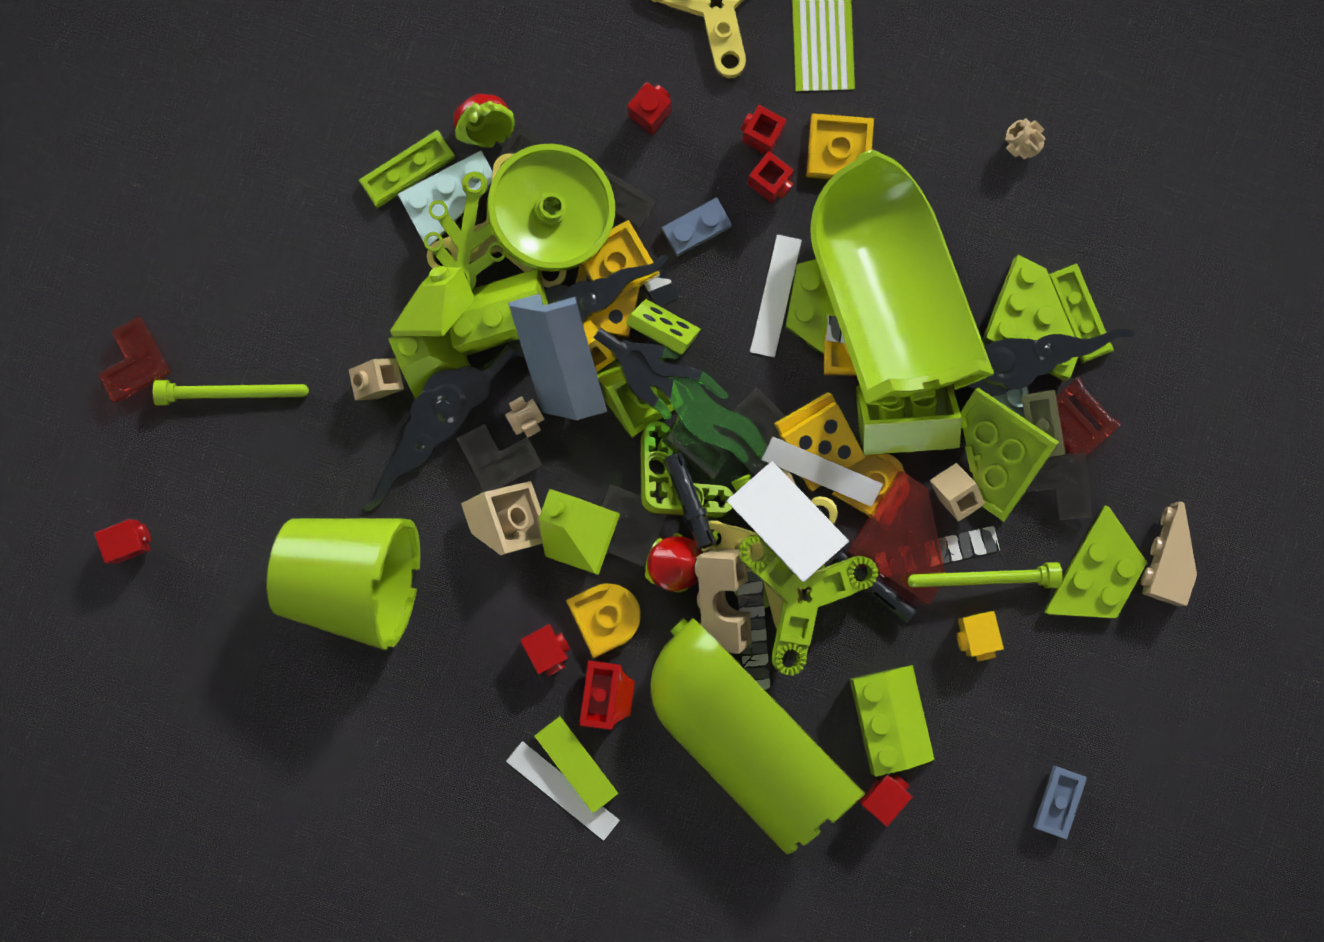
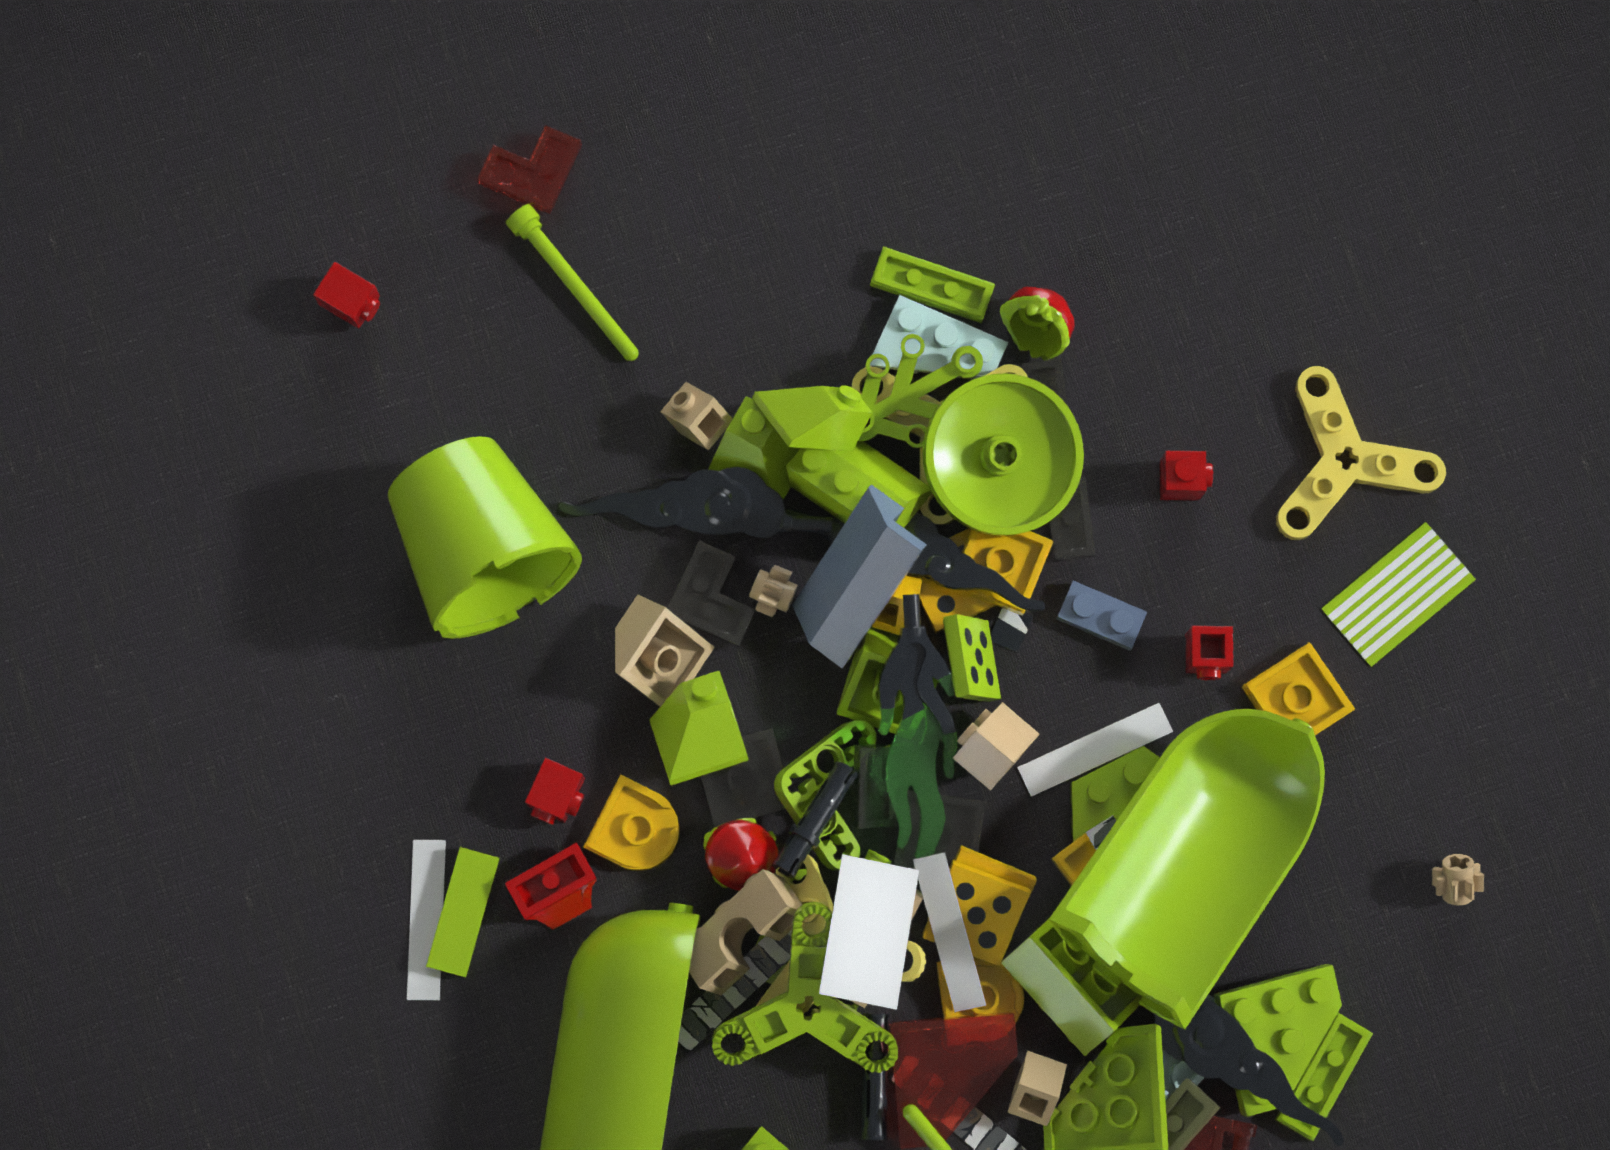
camera: 45 degrees right, 5 degrees down
red brick [740,105,787,155] -> none
none -> tan brick [953,702,1039,791]

